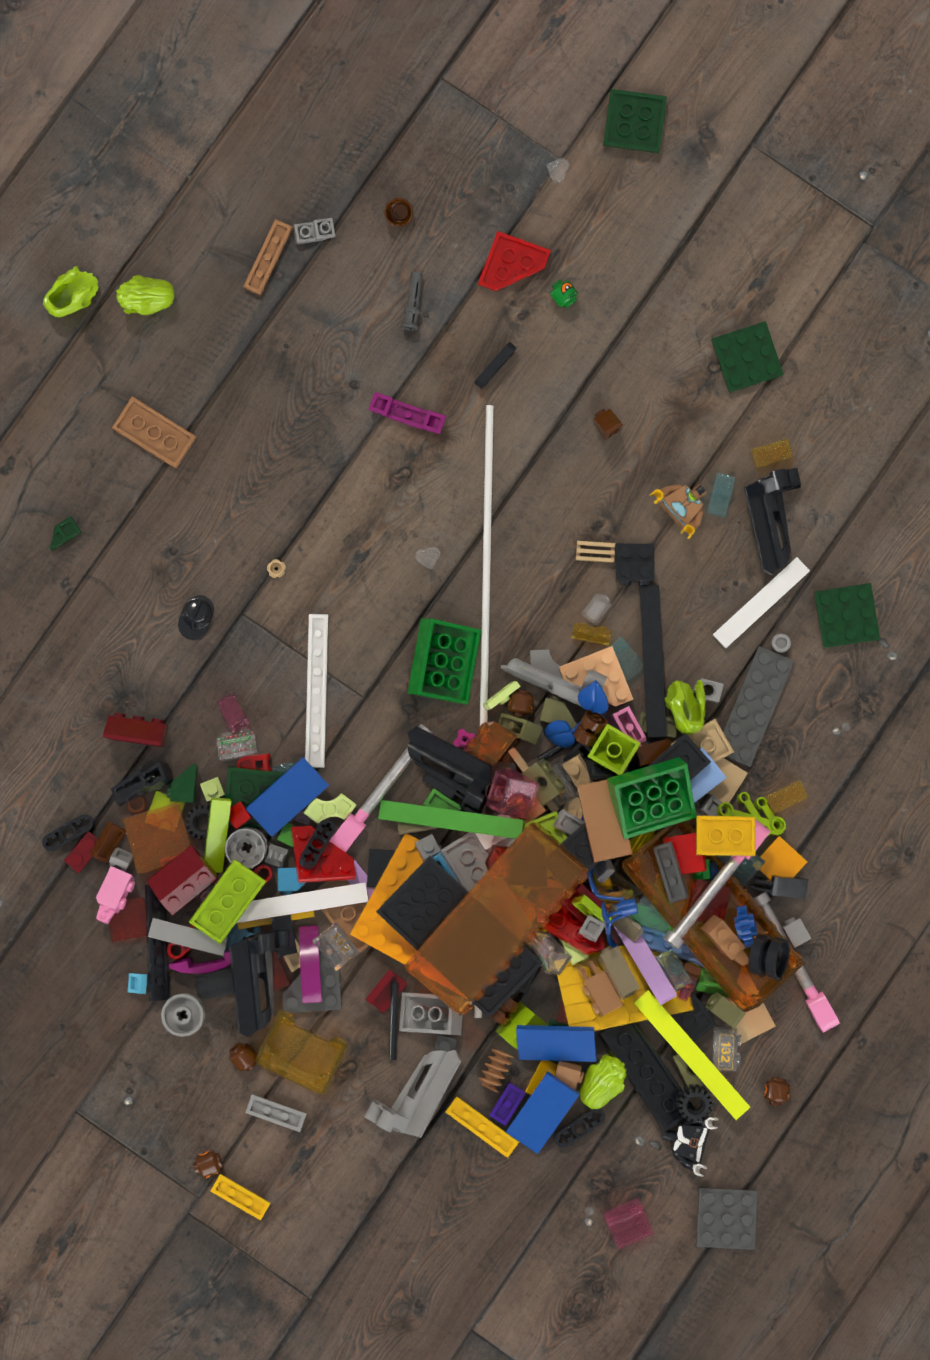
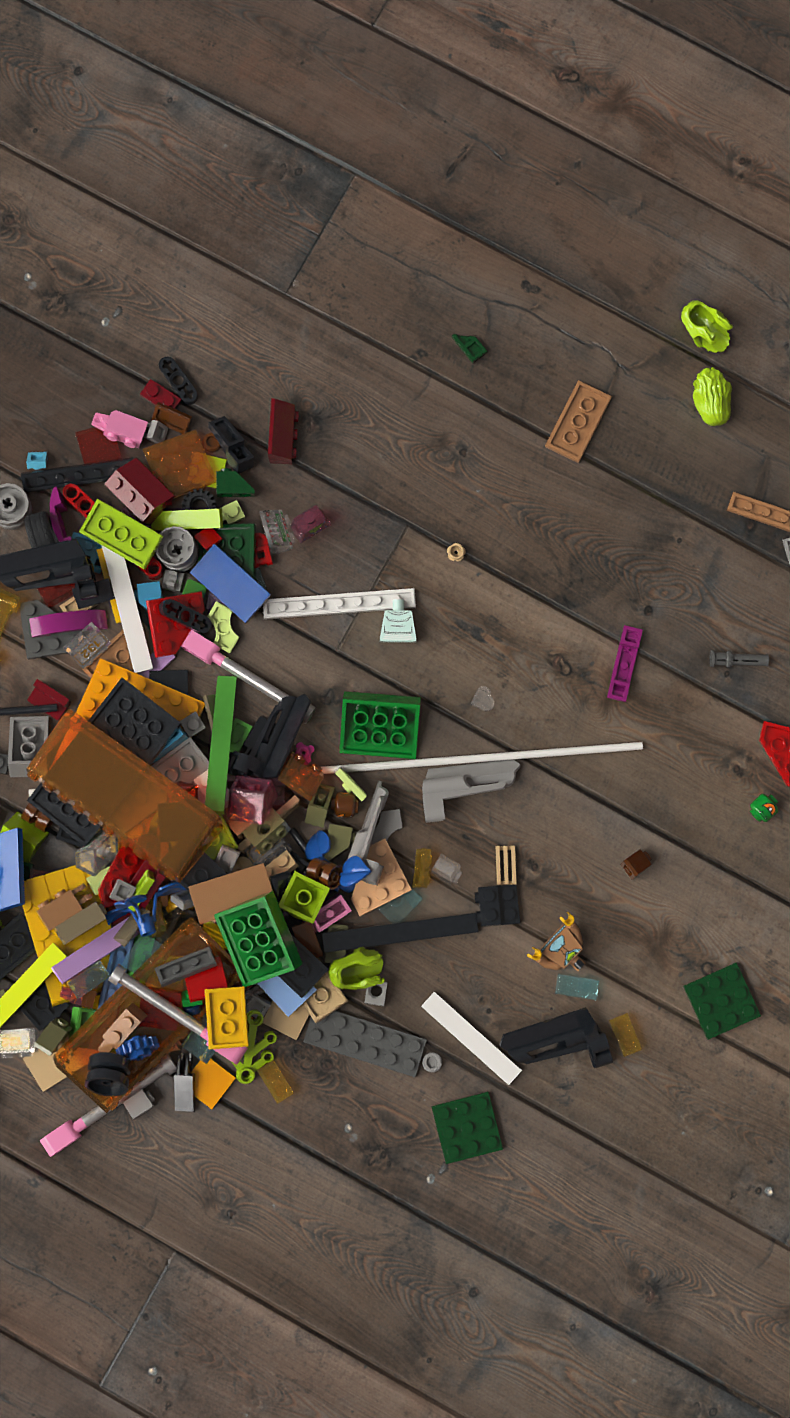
camera: 85 degrees right, 5 degrees down
light grey tile [148,918,228,956] -> none
black piece [178,595,214,640] -> none
black beam [474,342,517,389] -> none
none -> light aqua torso [380,599,416,643]
none -> light grey panel [422,760,521,823]

